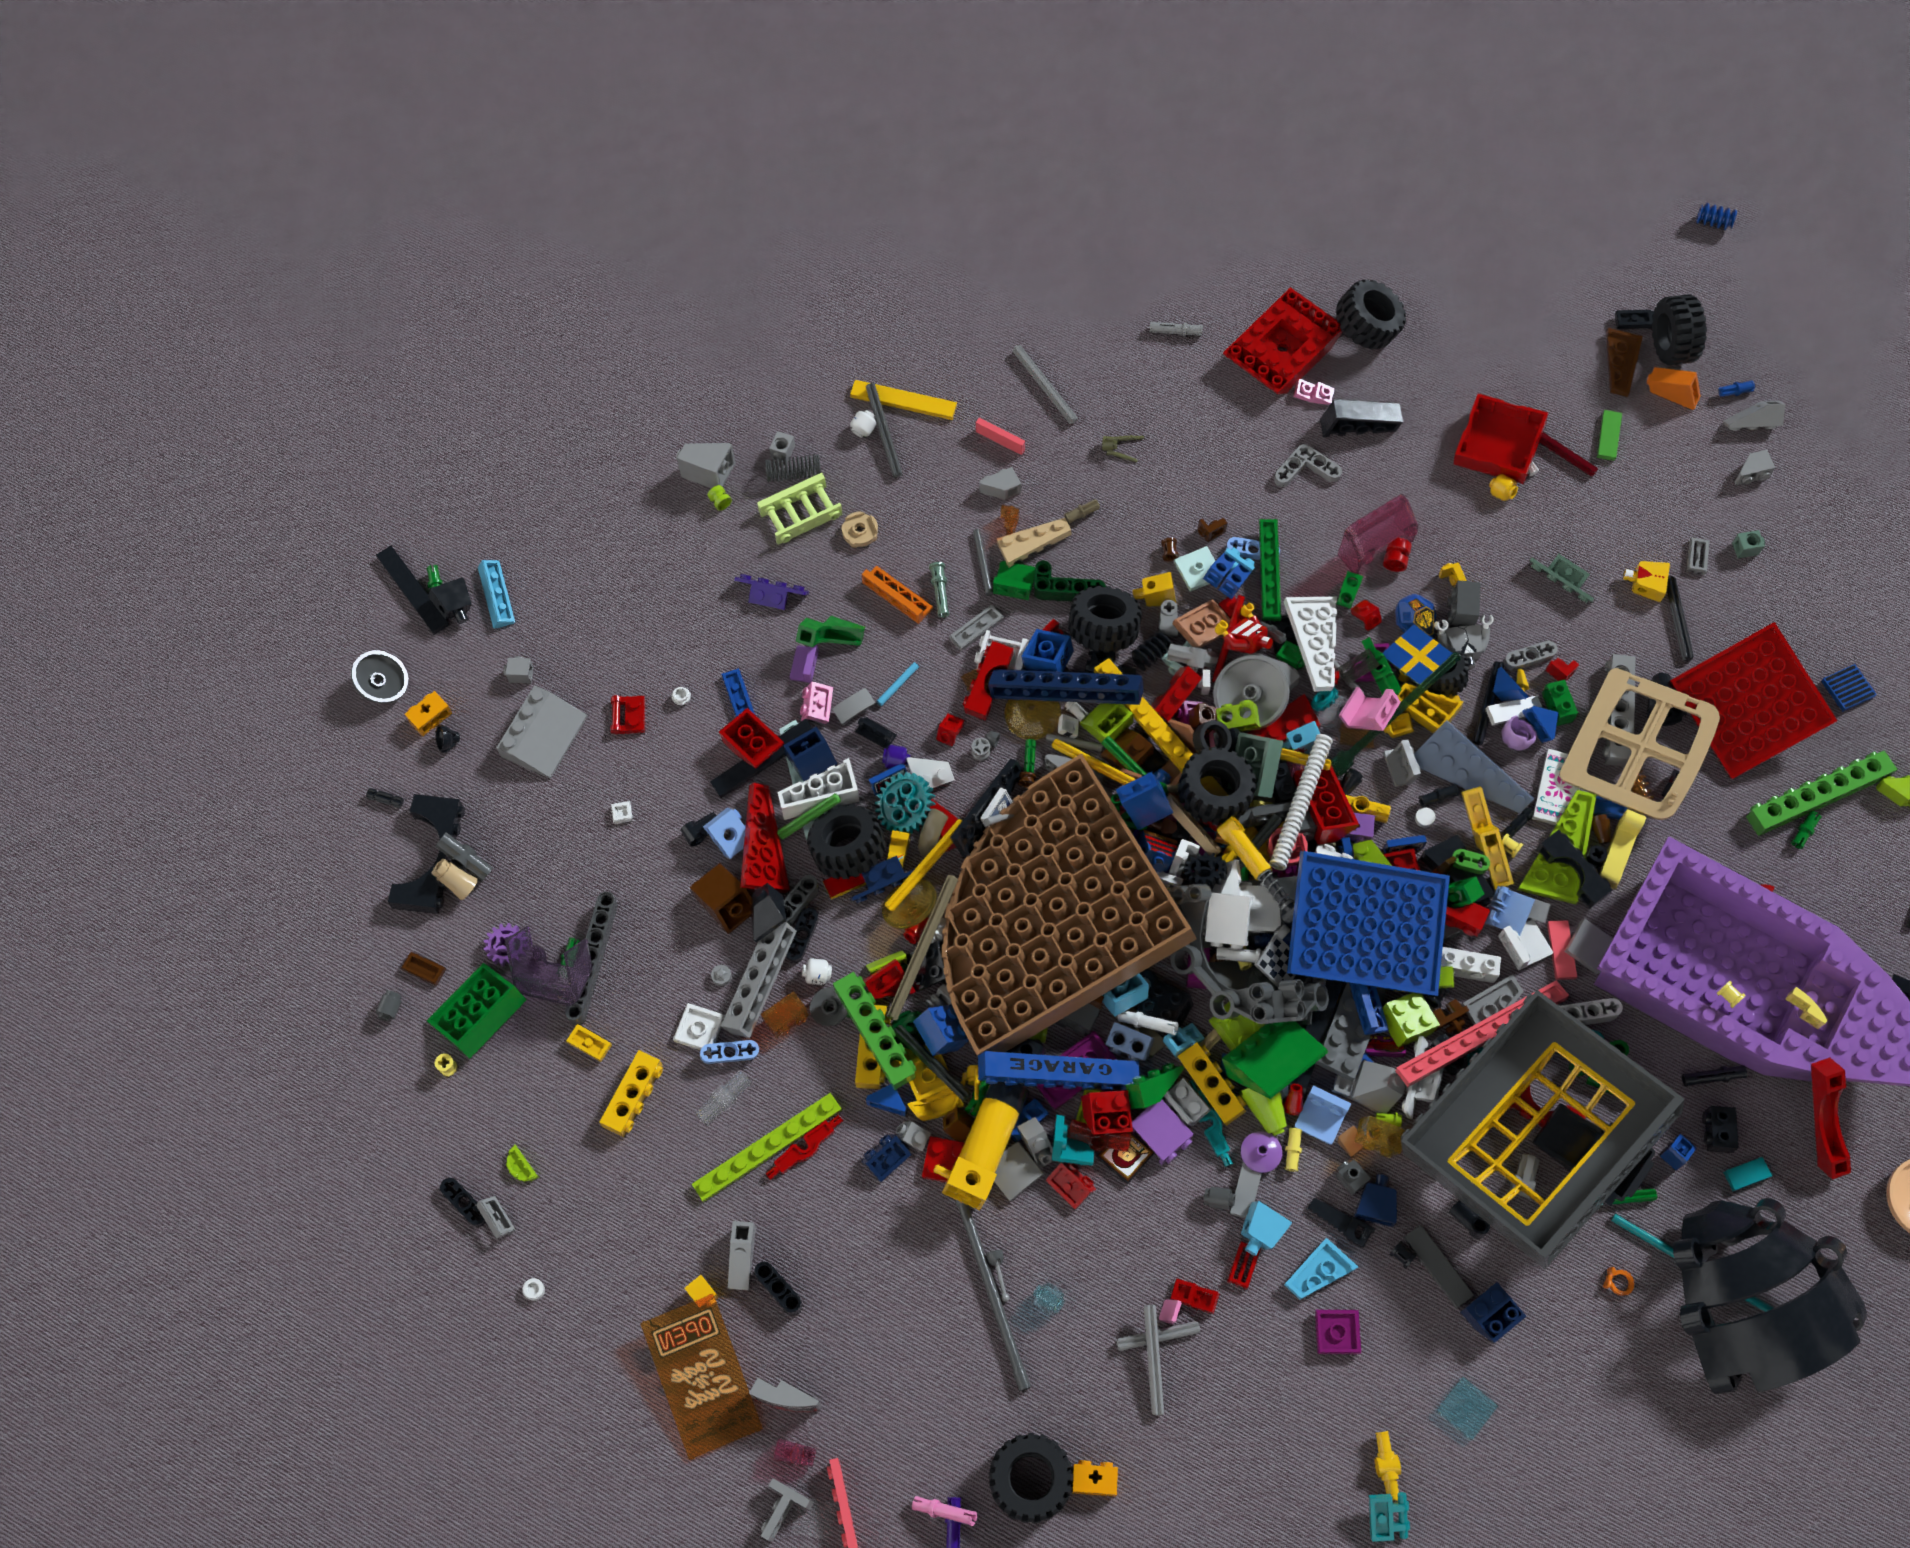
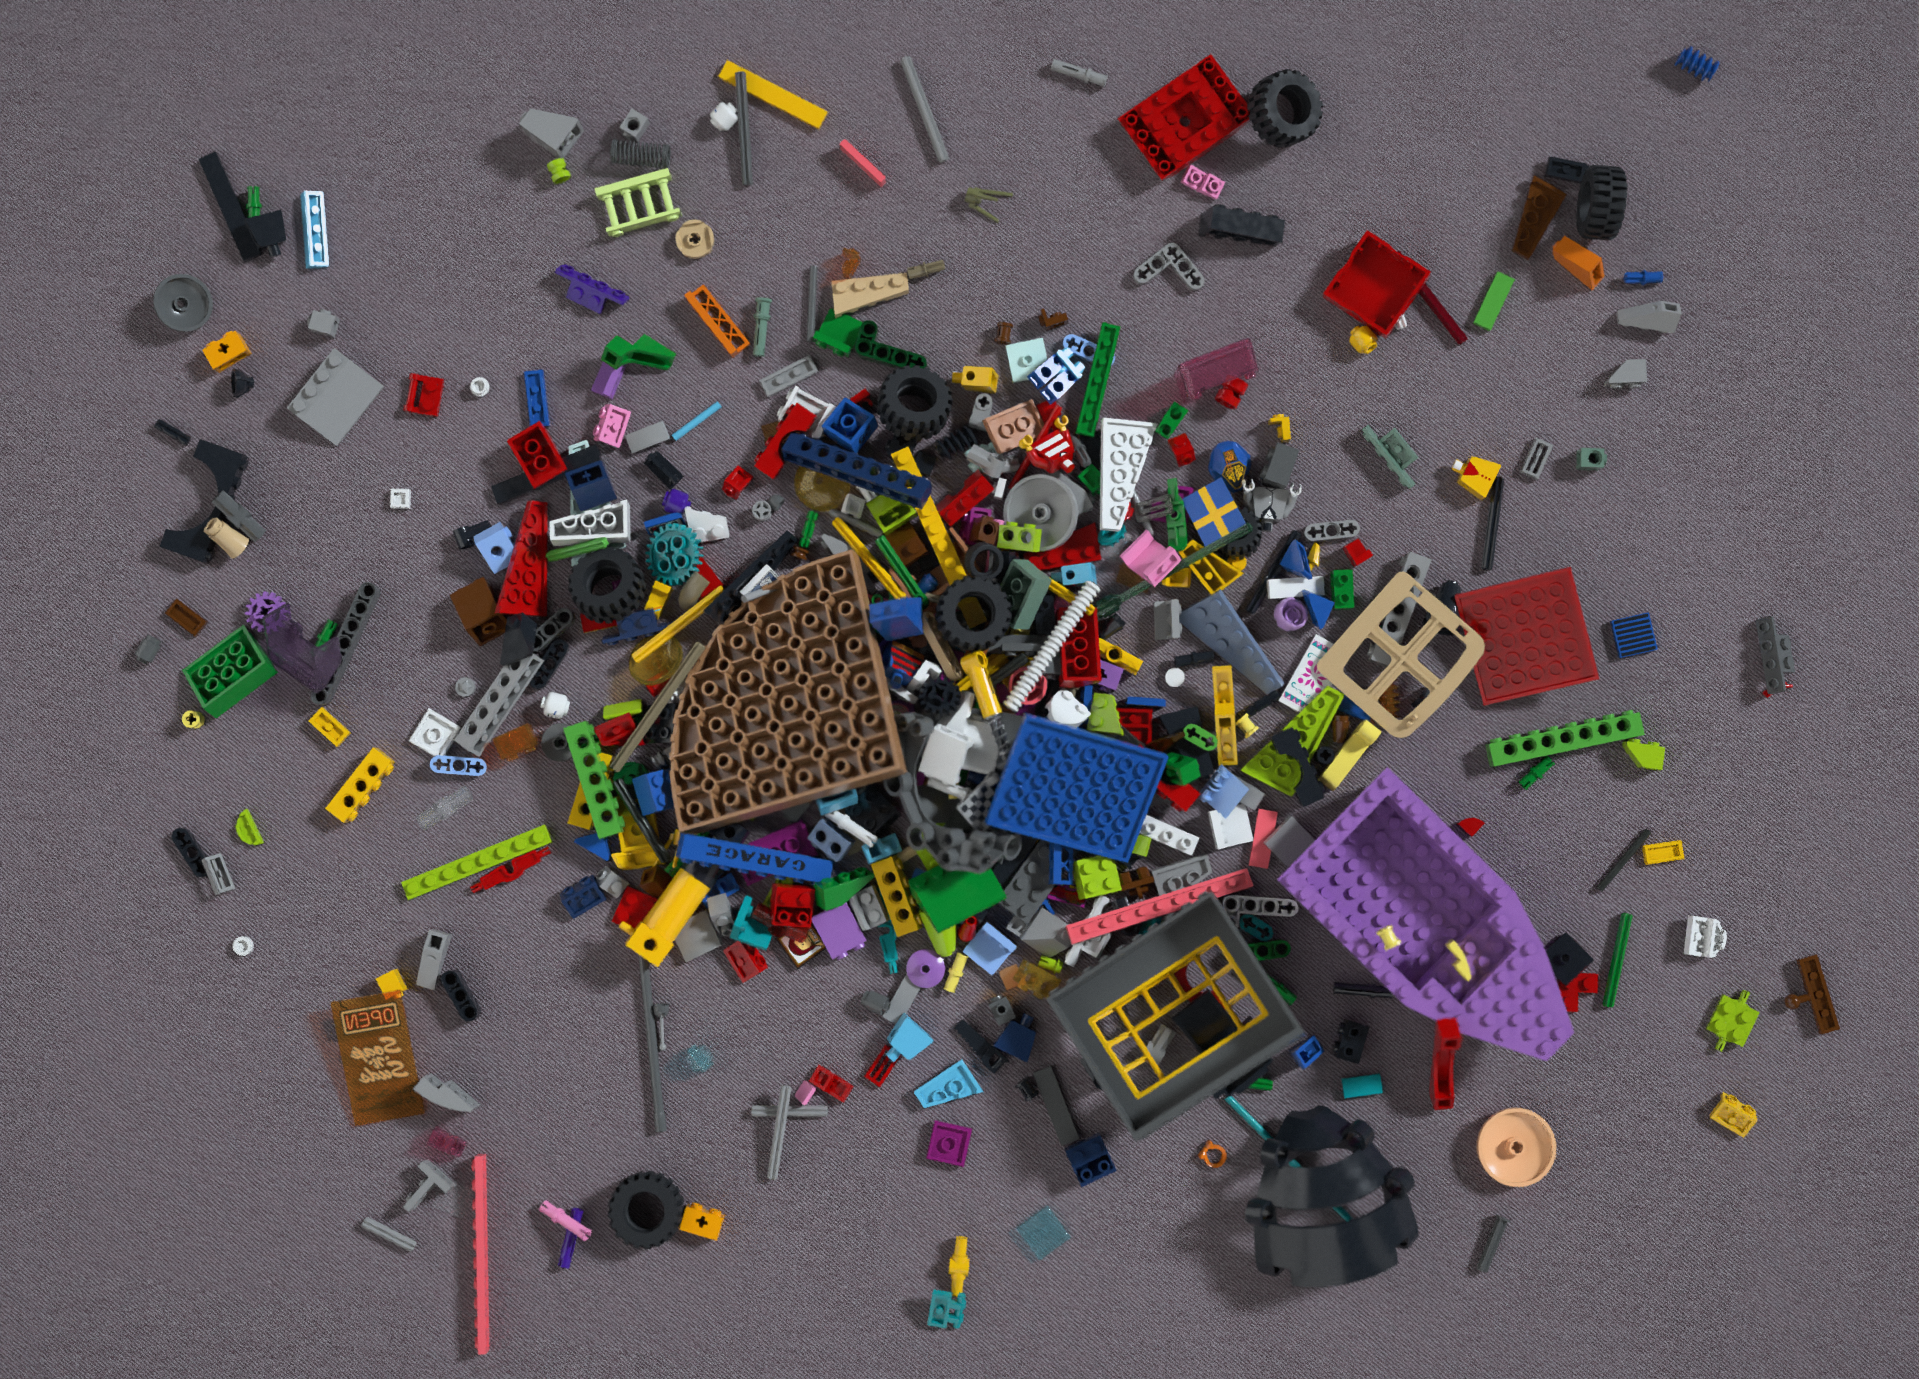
camera: 10 degrees right, 20 degrees up
light grey slope [979,467,1021,500] -> none

